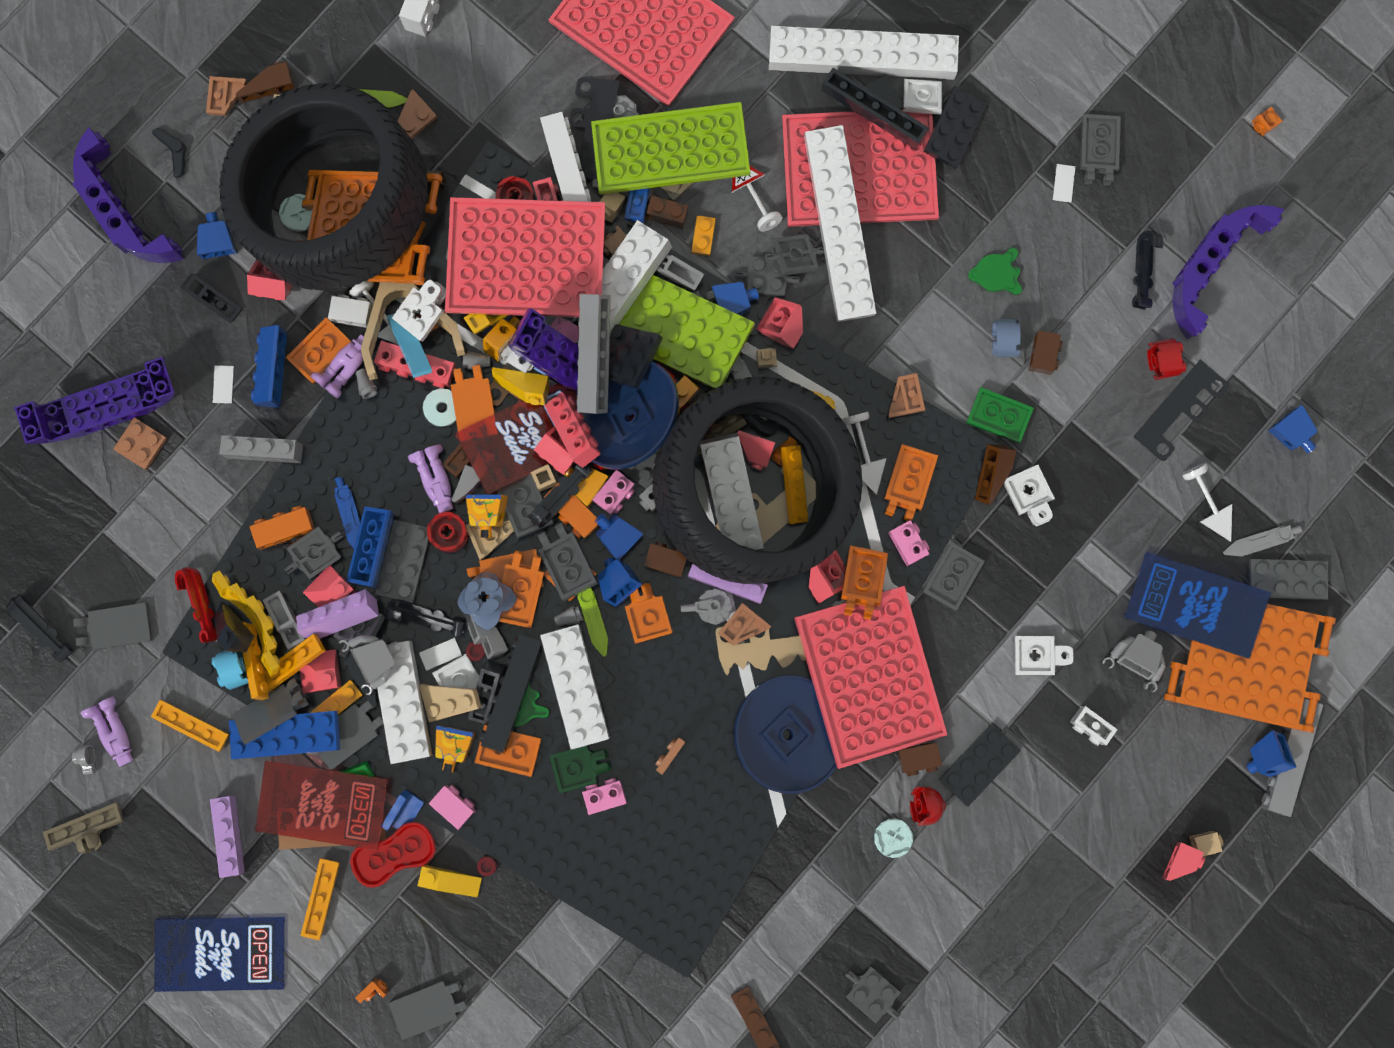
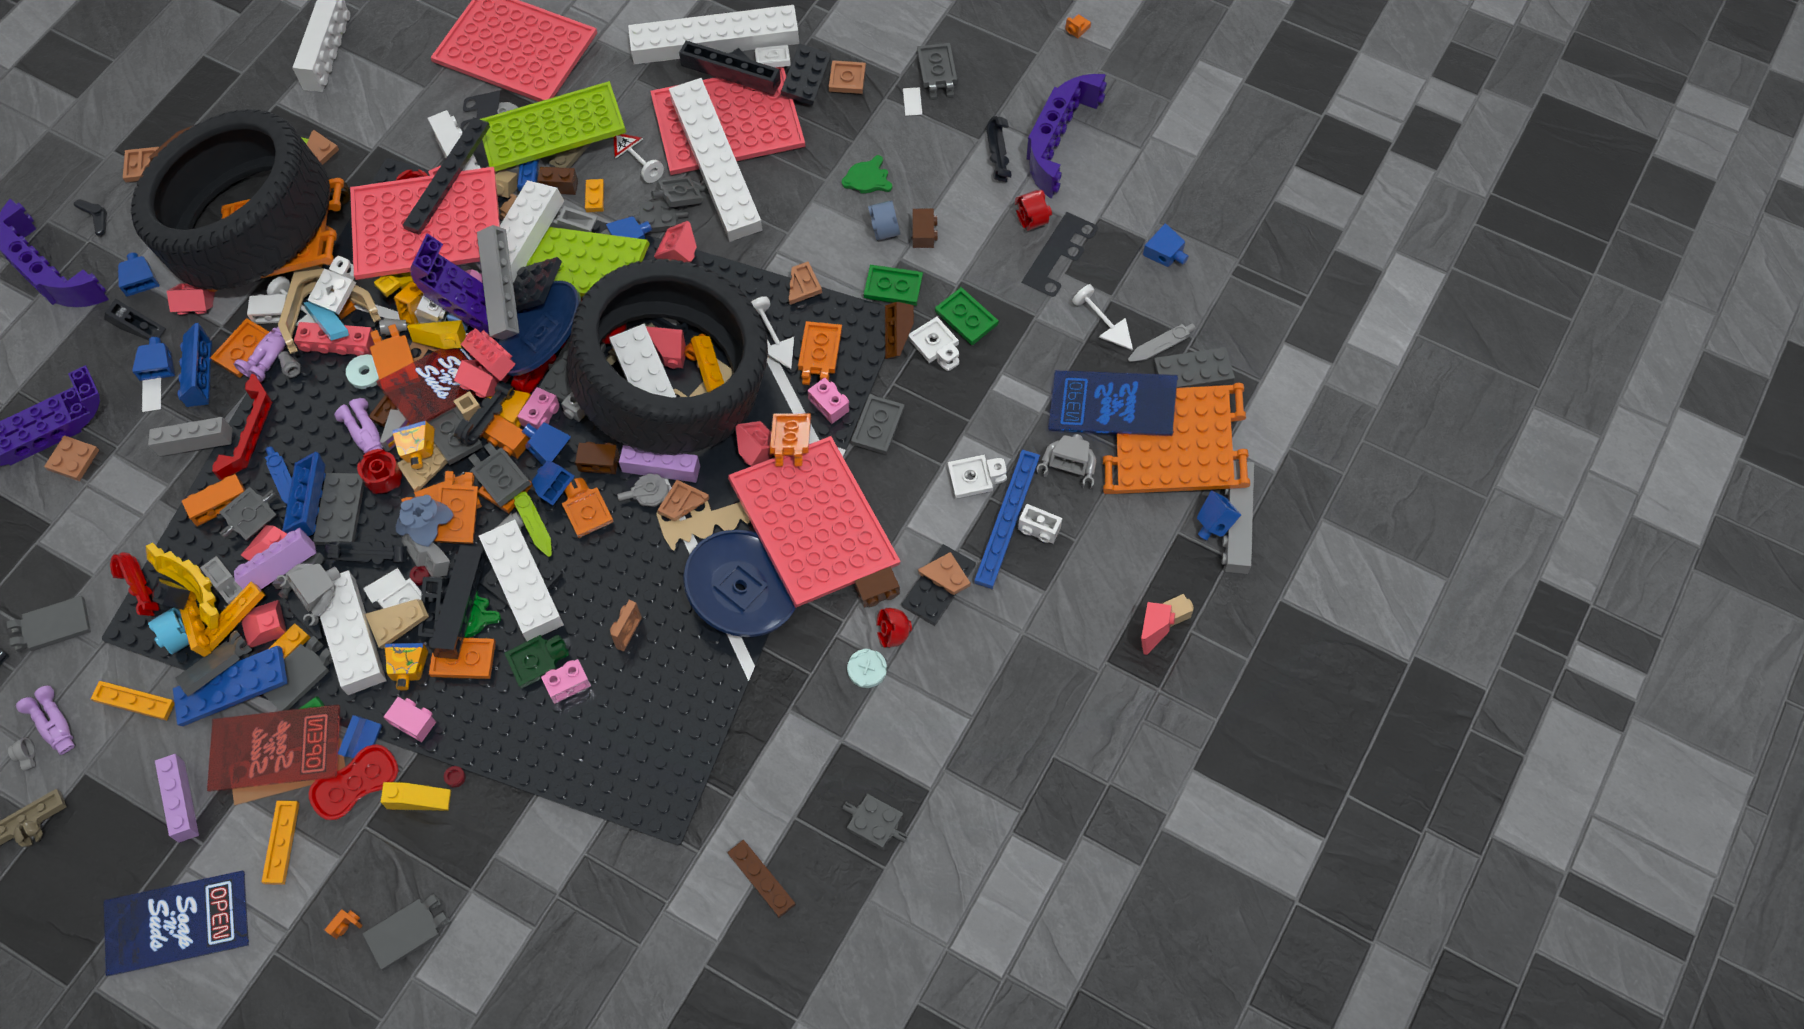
camera: 10 degrees left, 20 degrees down
none -> blue torso [132,337,175,381]
none -> red slope [212,374,272,480]
none -> black plate [403,117,490,234]
none -> nougat plate [829,61,866,94]
none -> nougat wing [918,552,971,595]
none -> green plate [935,287,999,345]
none -> blue plate [974,450,1040,589]

